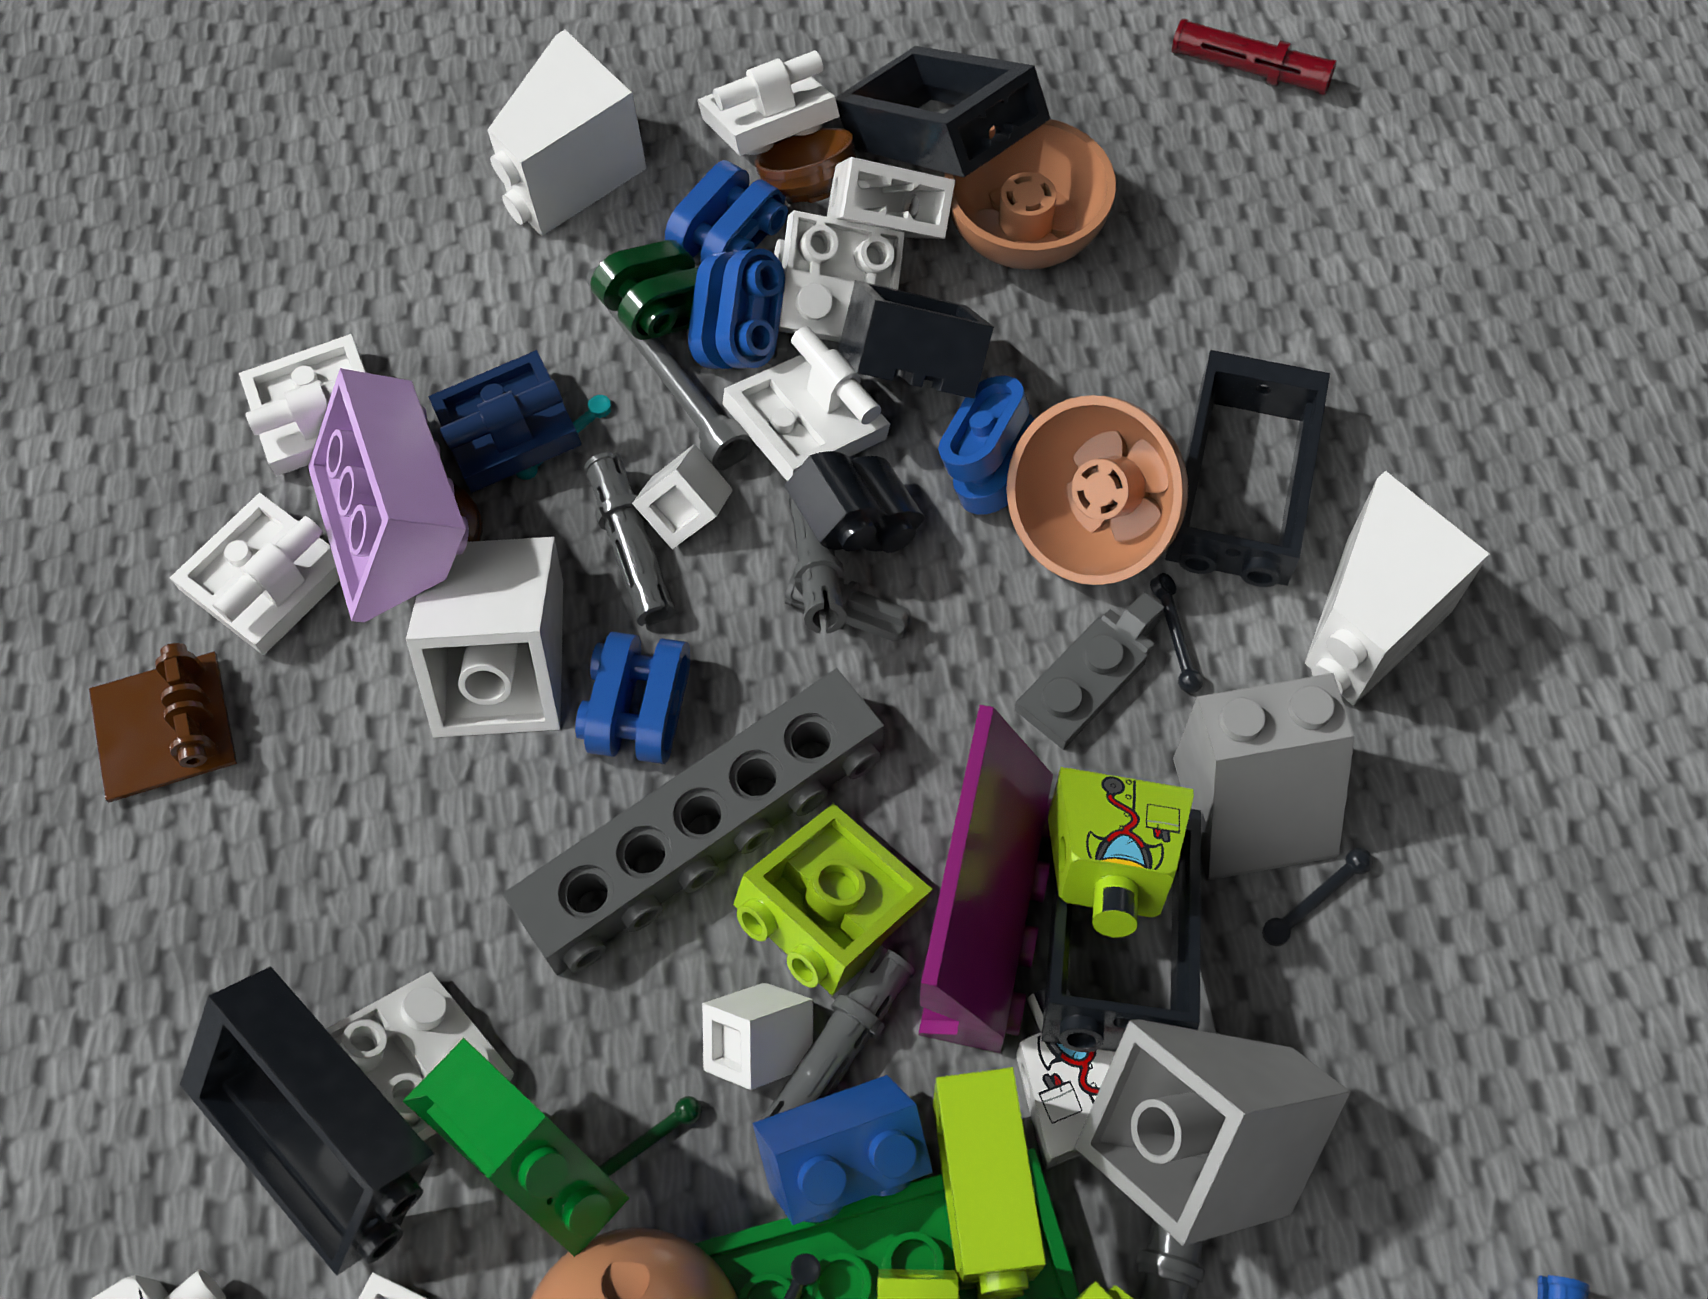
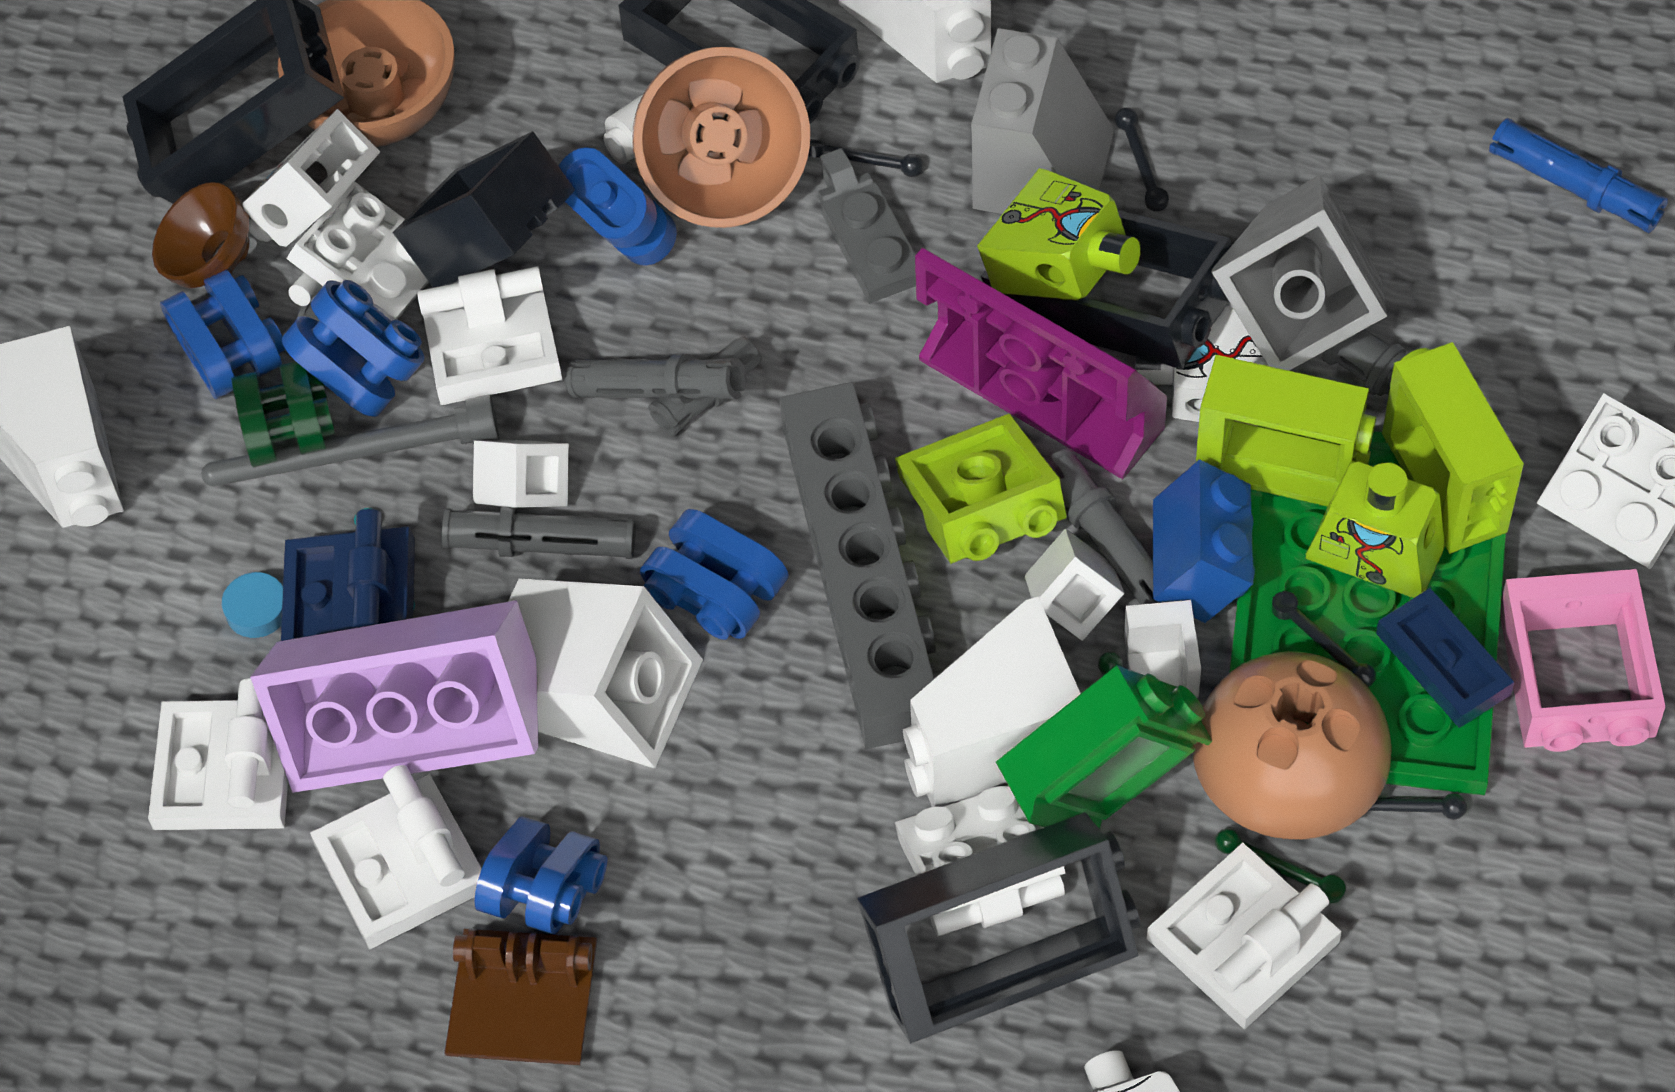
camera: 65 degrees left, 5 degrees down
white plate [697,50,840,156] -> none
black brick [784,451,926,553] -> none
none -> dark azure tile [222,572,283,638]
none -> blue brick [474,816,607,934]
none -> white slope [903,596,1081,807]
none -> white panel [1124,600,1201,698]

